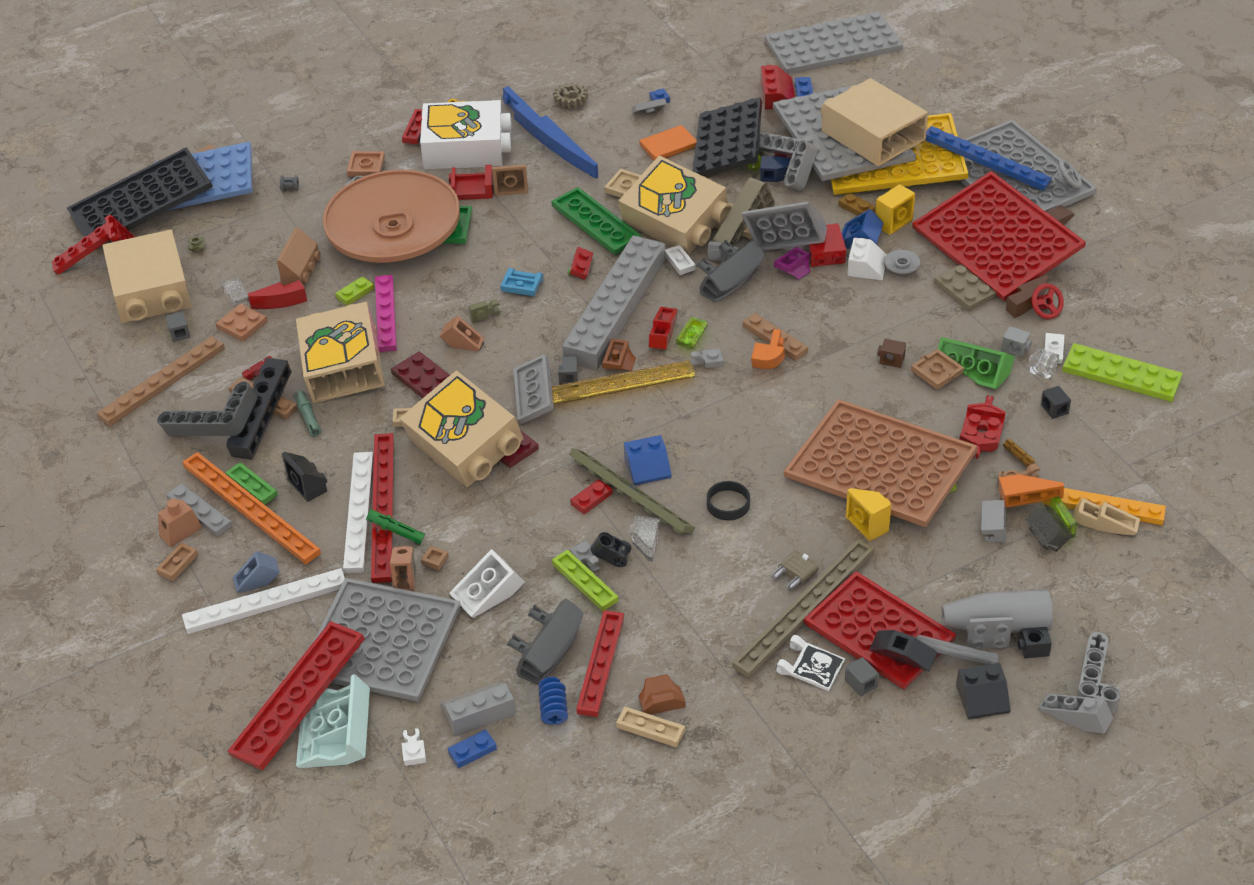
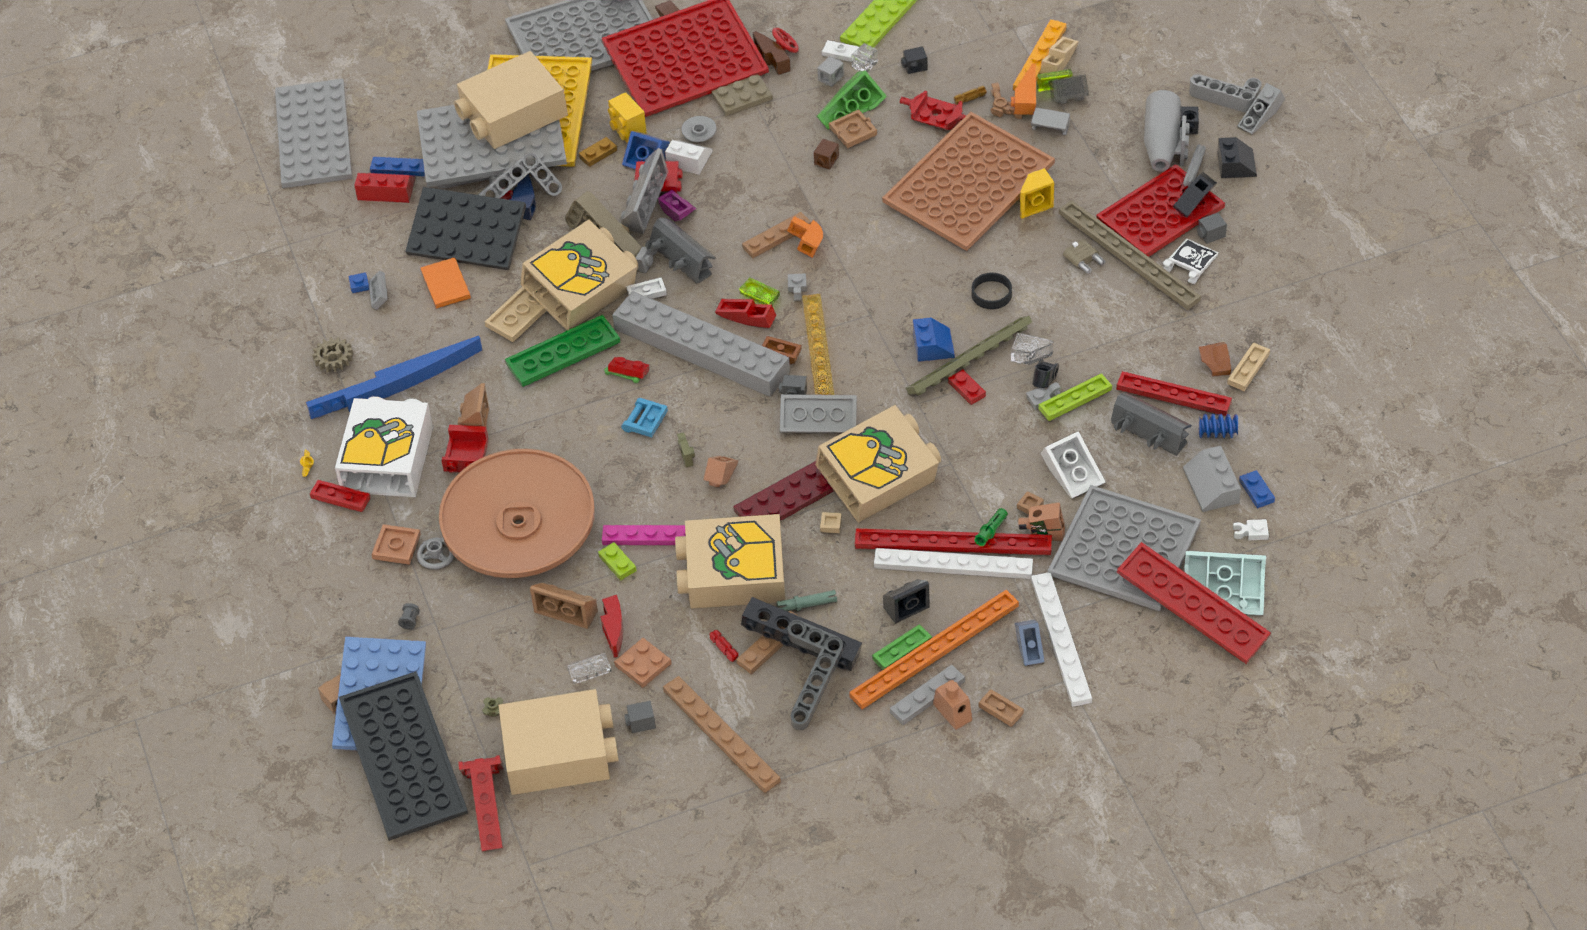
camera: 80 degrees left, 5 degrees up
blue plate [926,126,1052,191] -> none

